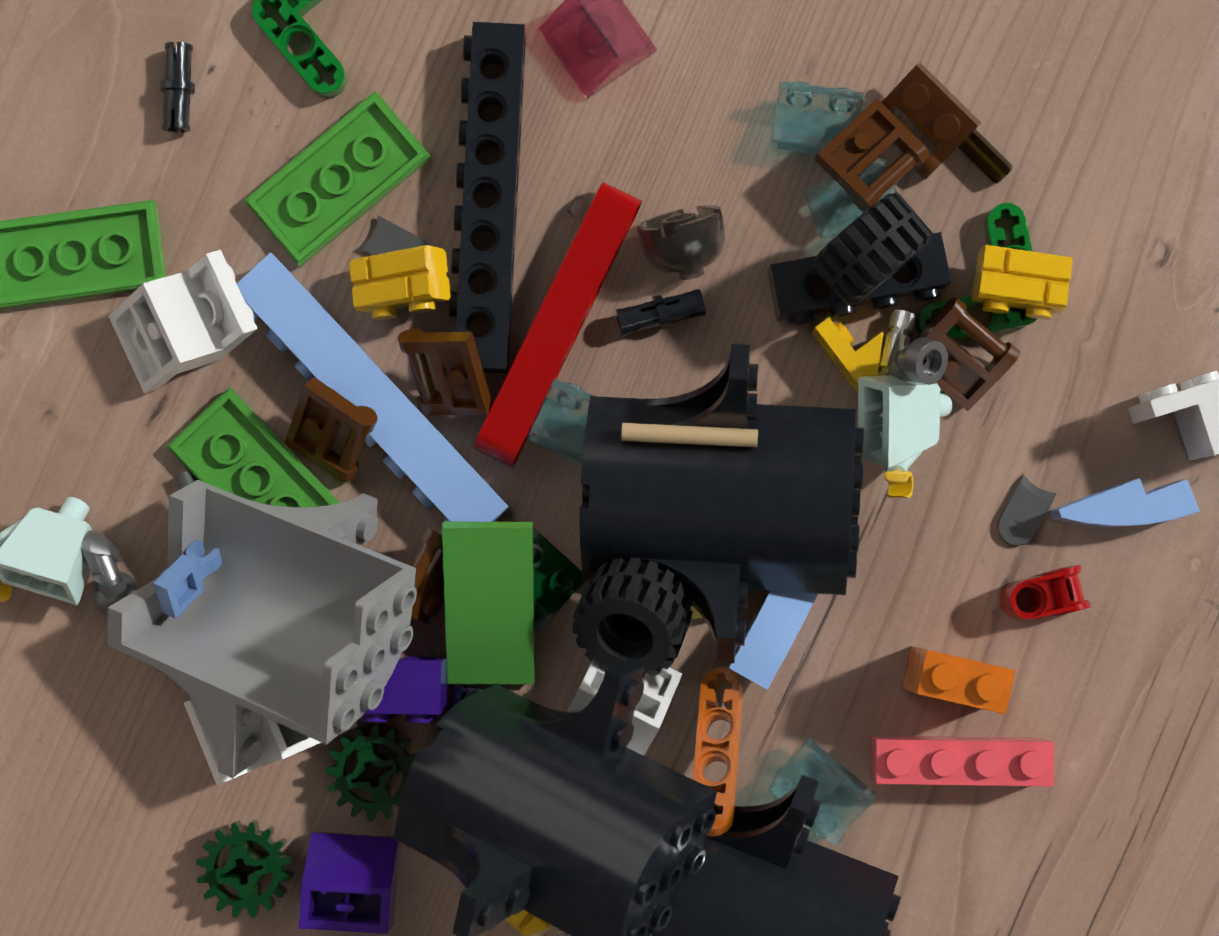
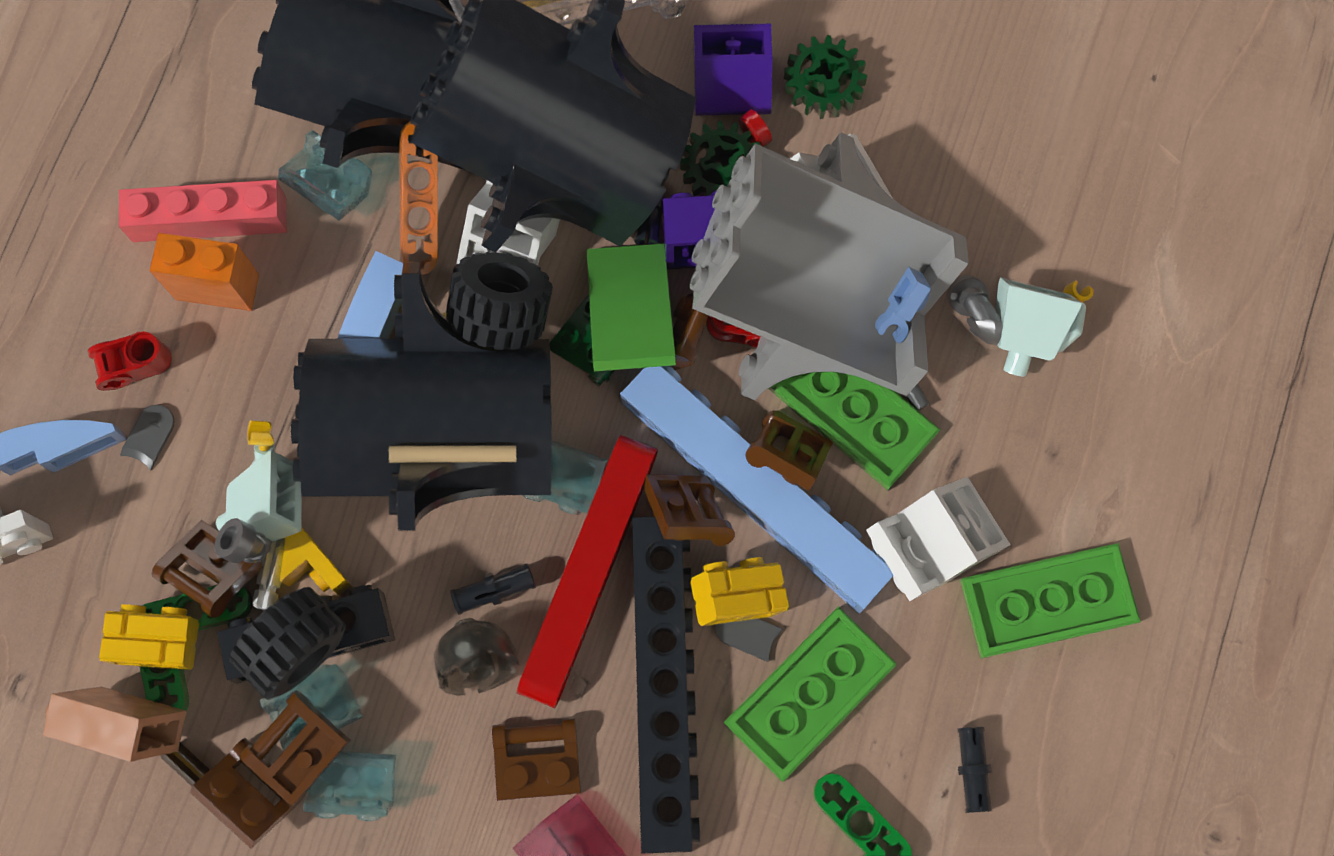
camera: 175 degrees right, 10 degrees down
none -> nougat brick [43,687,186,762]
none -> reddish brown plate [492,718,581,801]
none -> red tile [738,109,773,147]

